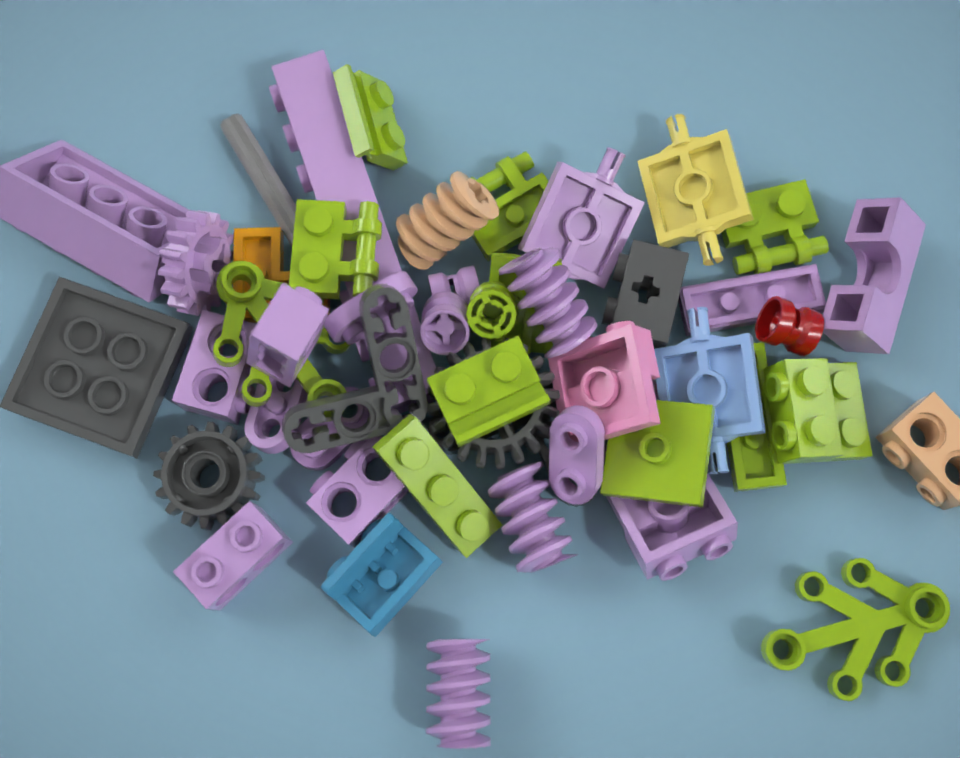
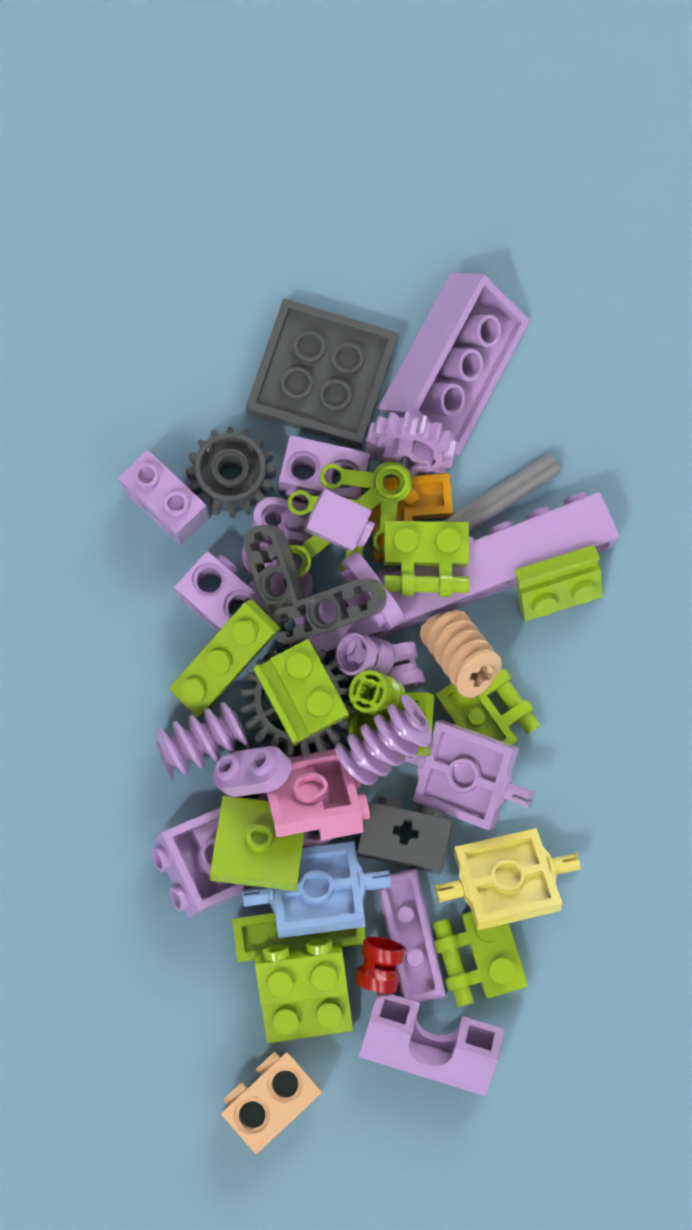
camera: 85 degrees right, 0 degrees up
dark azure bracket [321,513,443,637] -> none
lavender piece [426,639,490,748] -> none
lime plant [761,558,950,701] -> none

